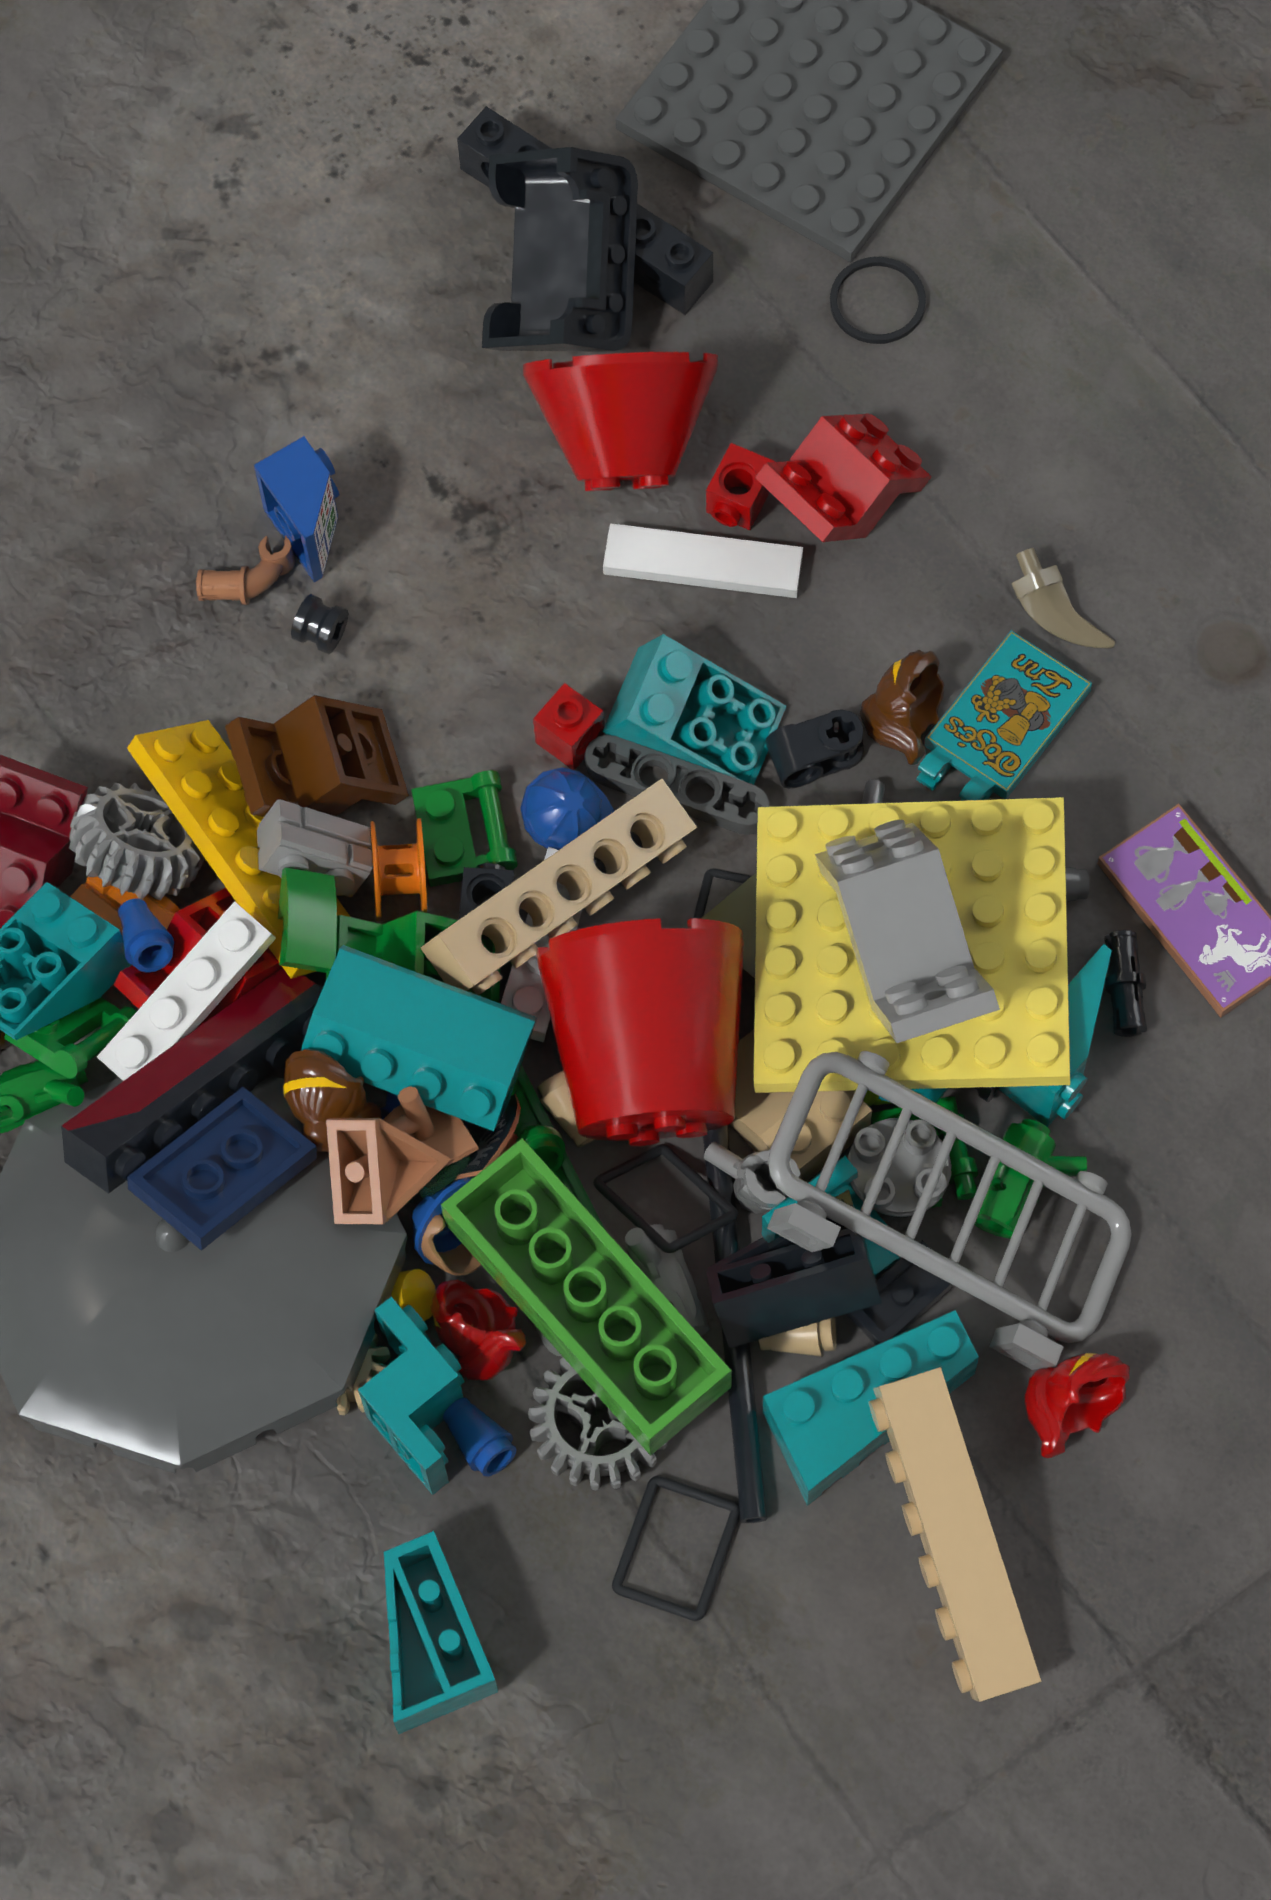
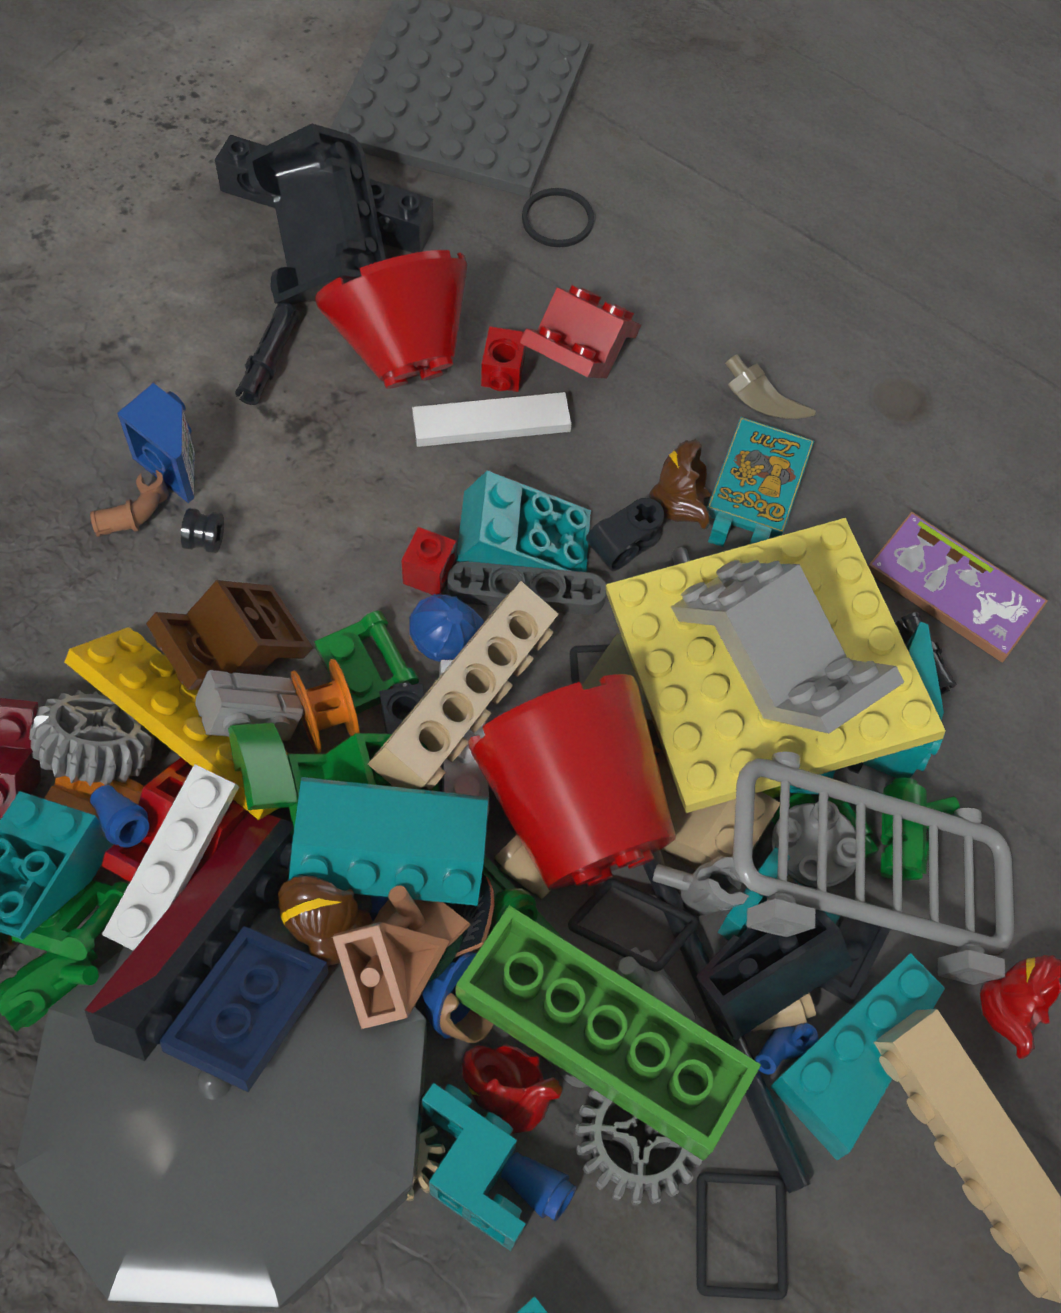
camera: 25 degrees left, 5 degrees down
yellow tile [390,1269,436,1321] -> none
none -> black pin [235,302,300,405]
none -> blue arm [754,1023,819,1075]

